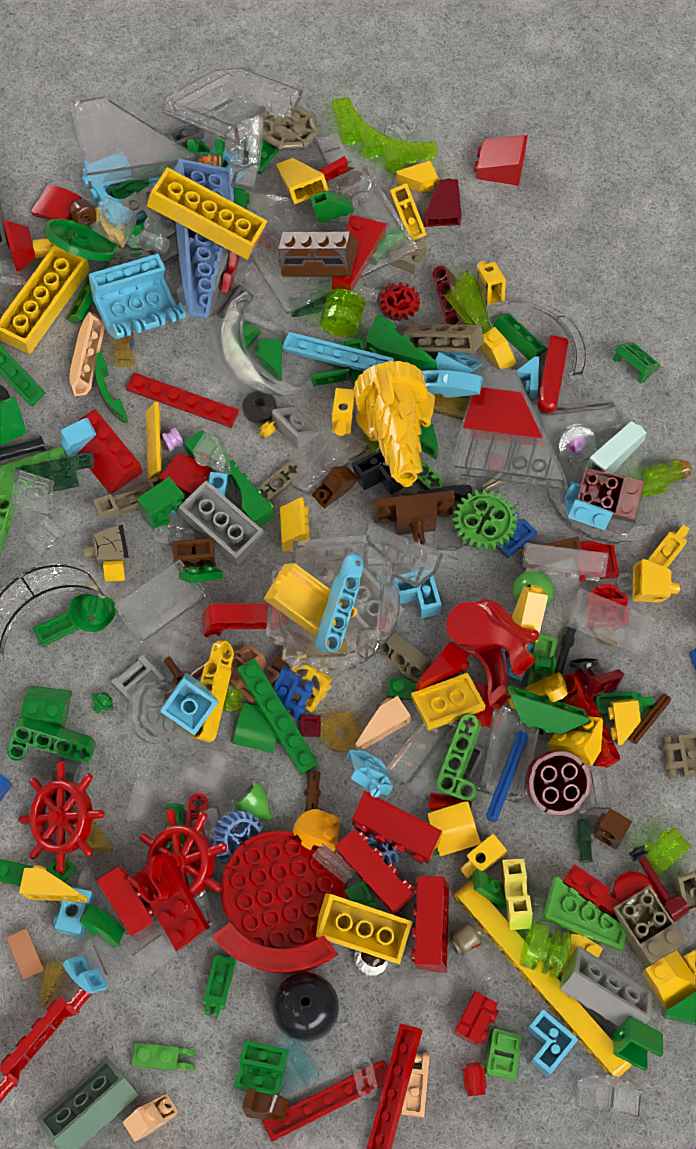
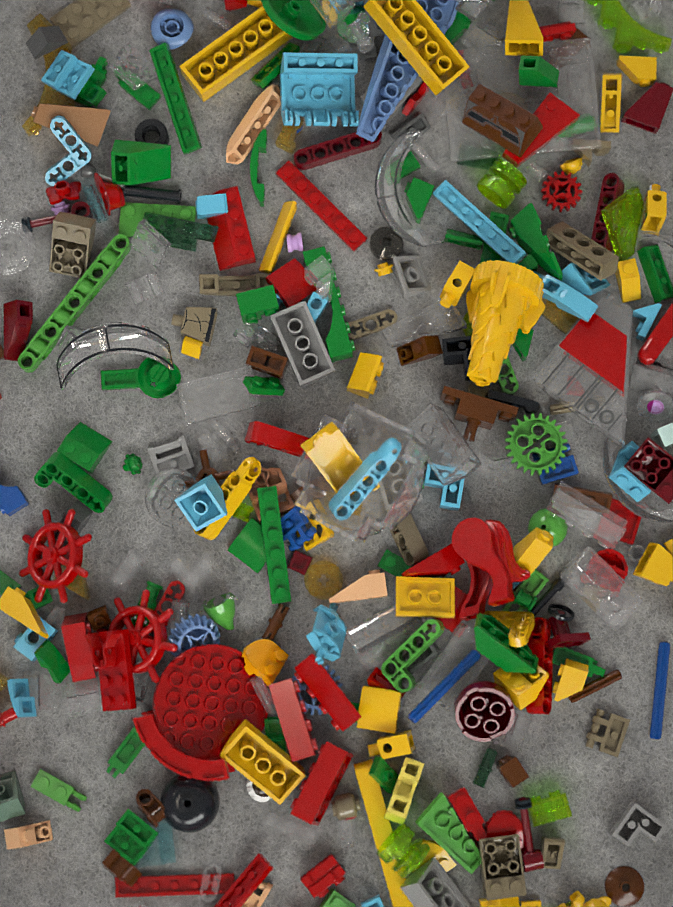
camera: 25 degrees right, 15 degrees up
none -> reddish brown bracket [87,605,112,631]
none -> reddish brown piece [136,789,165,828]
none -> dark red beam [294,131,382,171]
none -> yellow piece [560,158,583,174]

